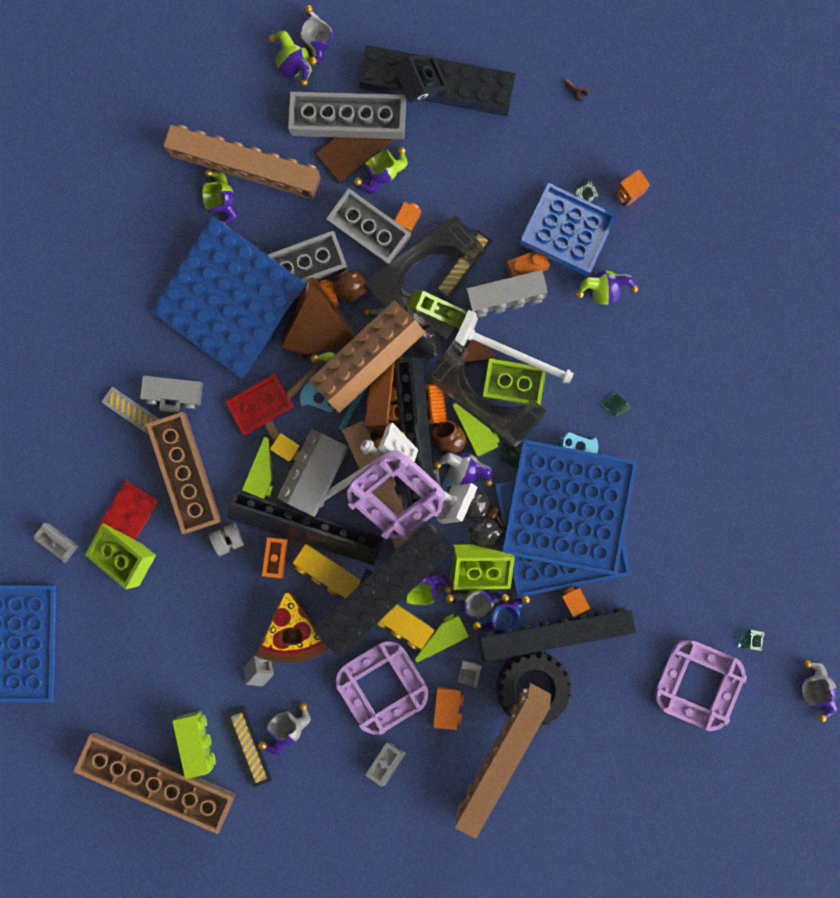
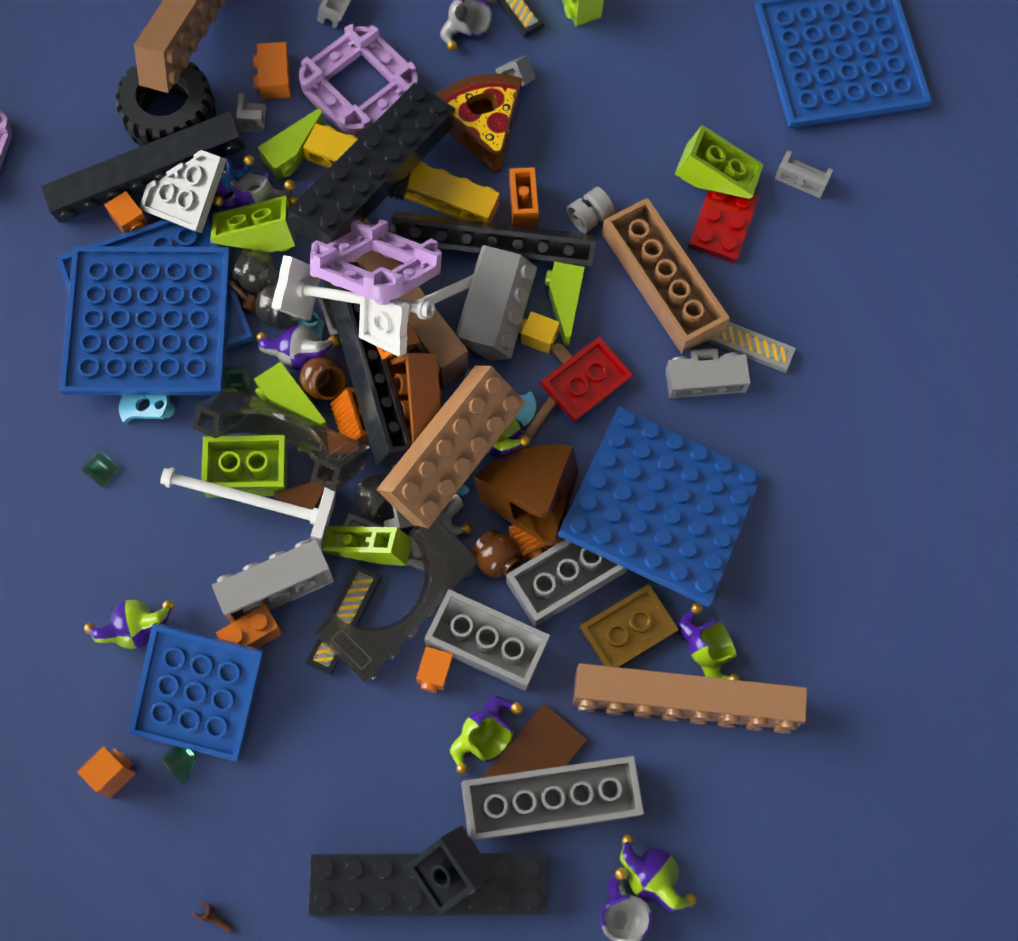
camera: 170 degrees right, 15 degrees down
none -> plate [139,150,227,233]
none -> pearl gold plate [579,584,679,668]

